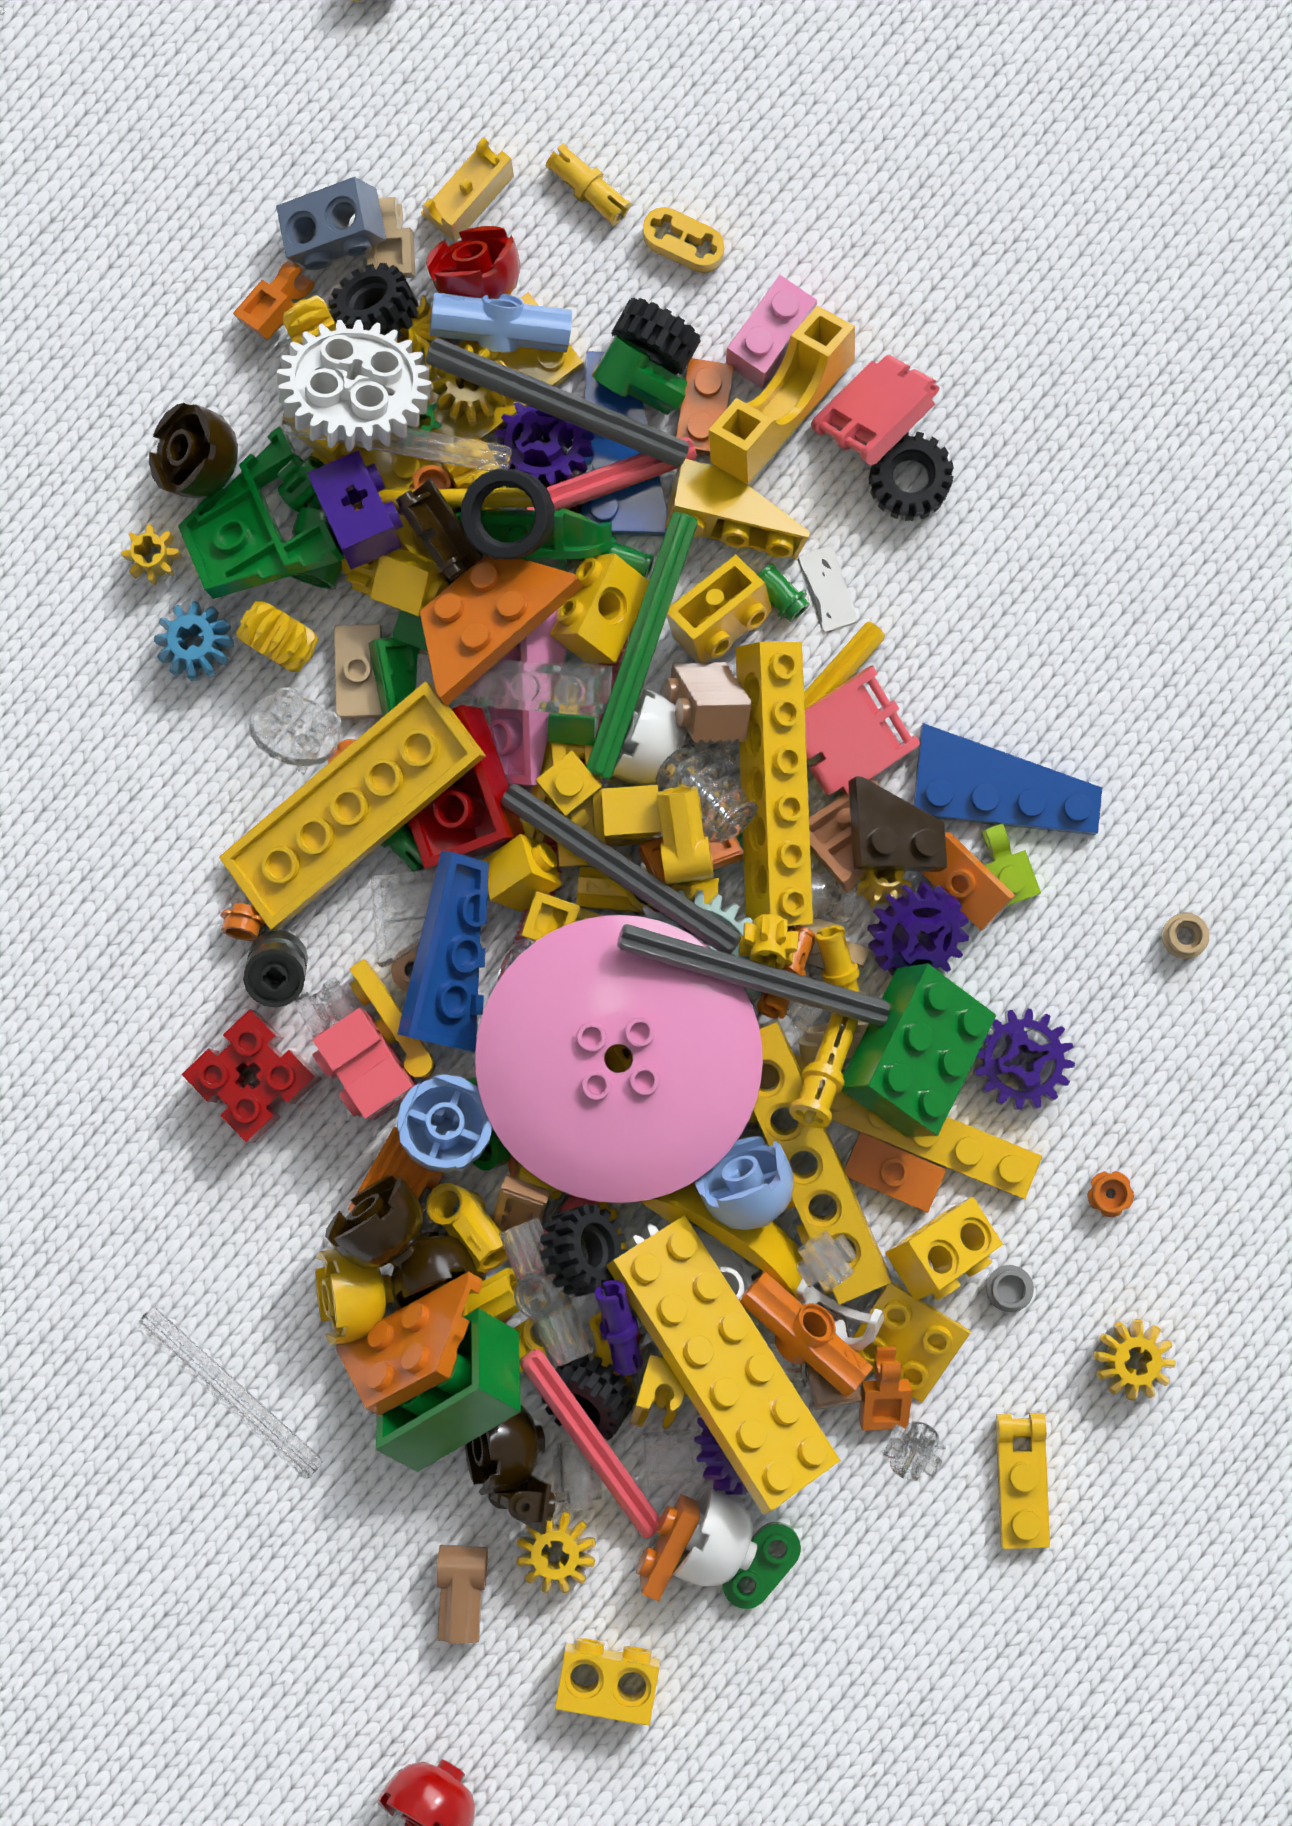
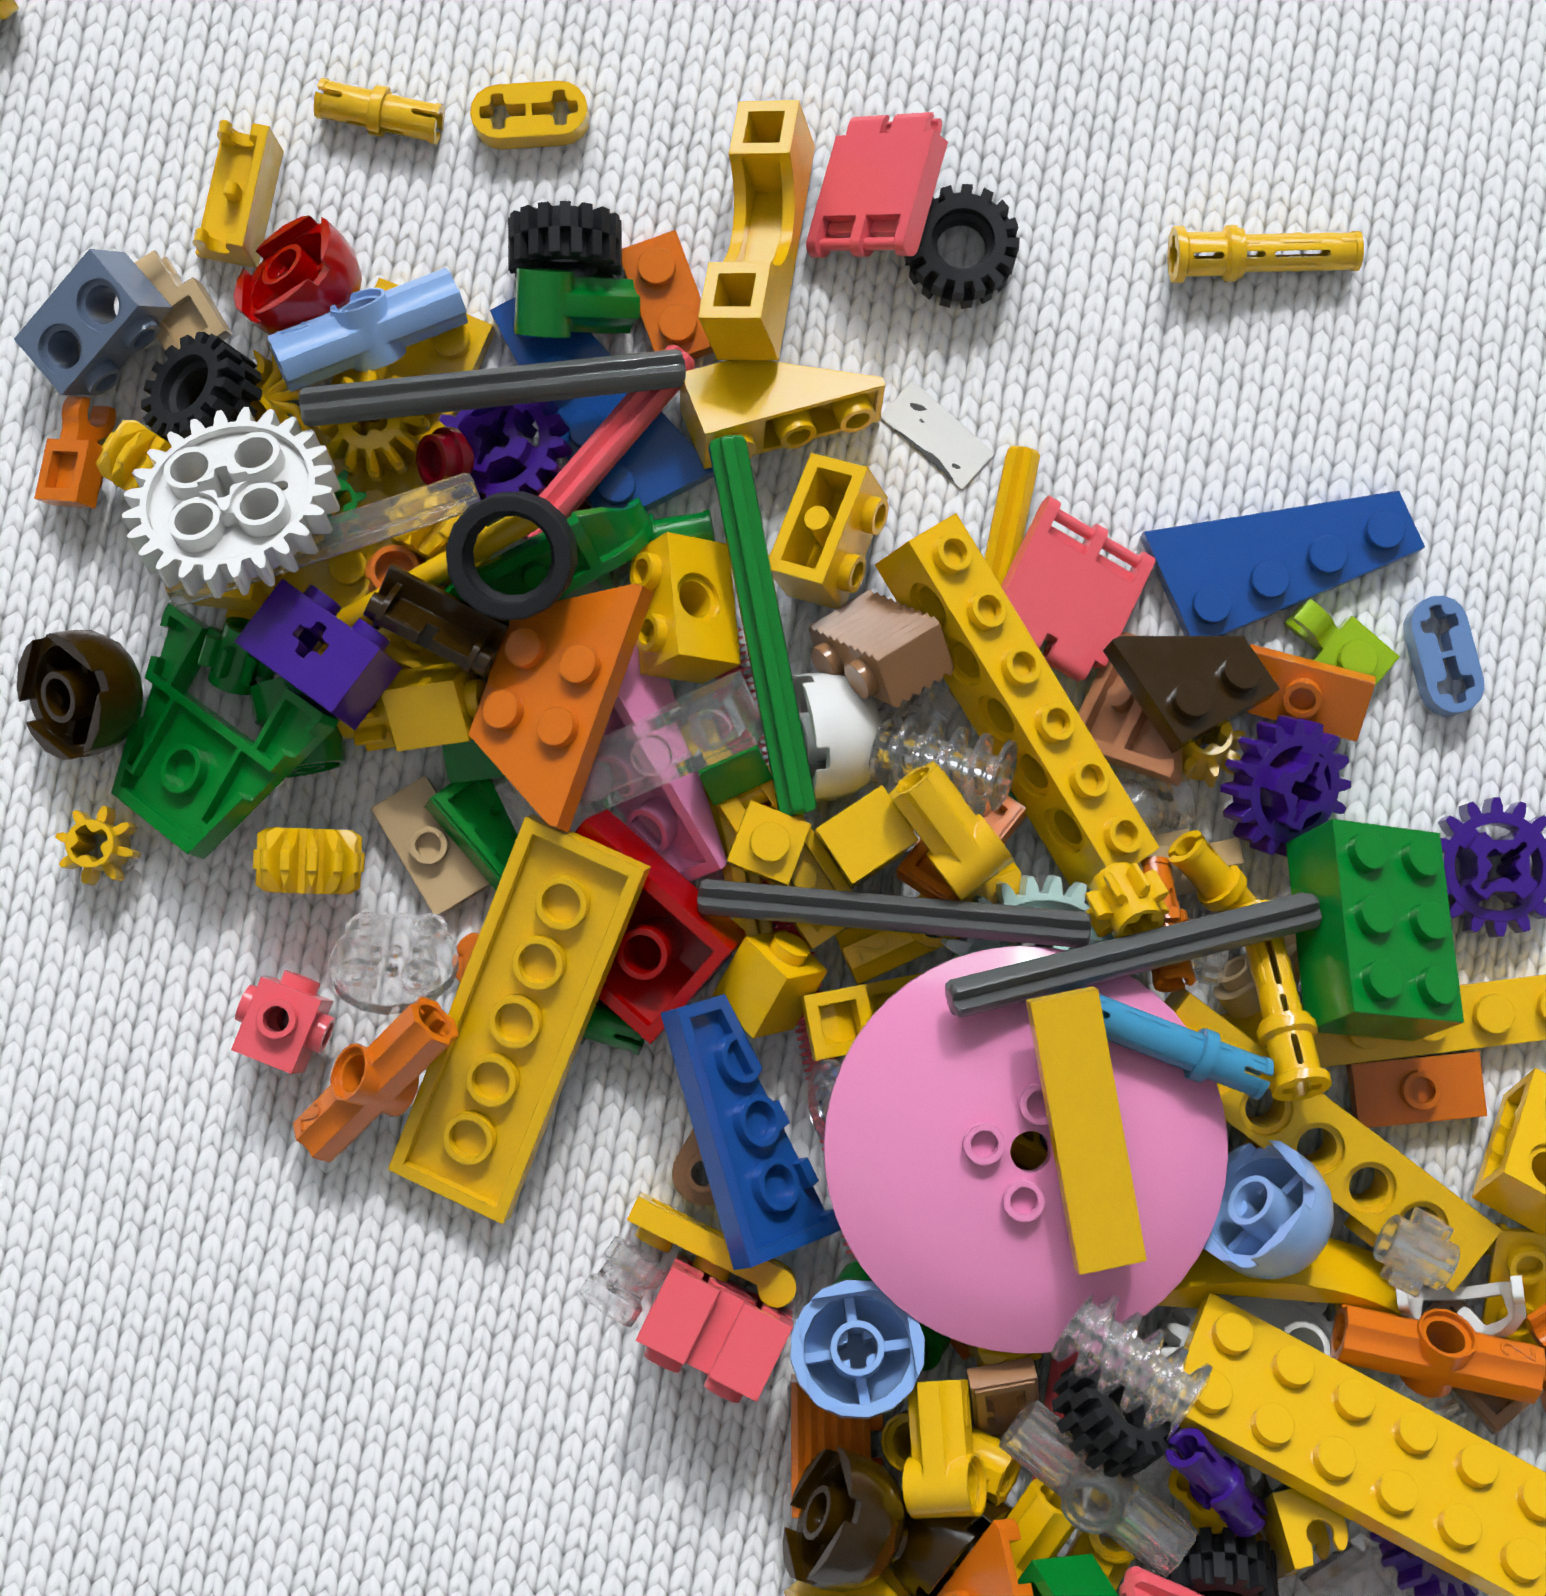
camera: 30 degrees left, 0 degrees up
dark azure gear [154,601,234,681] -> none
red brick [181,1009,322,1143] -> none
orange plate [220,903,266,941] -> none
pearl dark grey wheel [243,930,308,1008] -> none
clear wing [371,869,437,967] -> none
bright pink brick [726,275,817,389] -> none
green pin [758,563,810,622] -> none
none -> coral brick [231,970,335,1074]
none -> orange piece [292,996,459,1162]
none -> dark red plate [416,427,474,492]
none -> yellow piece [902,1379,987,1519]
none -> yellow tile [1026,986,1147,1275]
none -> clear piece [1051,1294,1213,1440]
none -> dark azure pin [1081,986,1274,1100]
none -> yellow pin [1167,225,1364,283]
none -> medium blue beam [1403,596,1485,717]

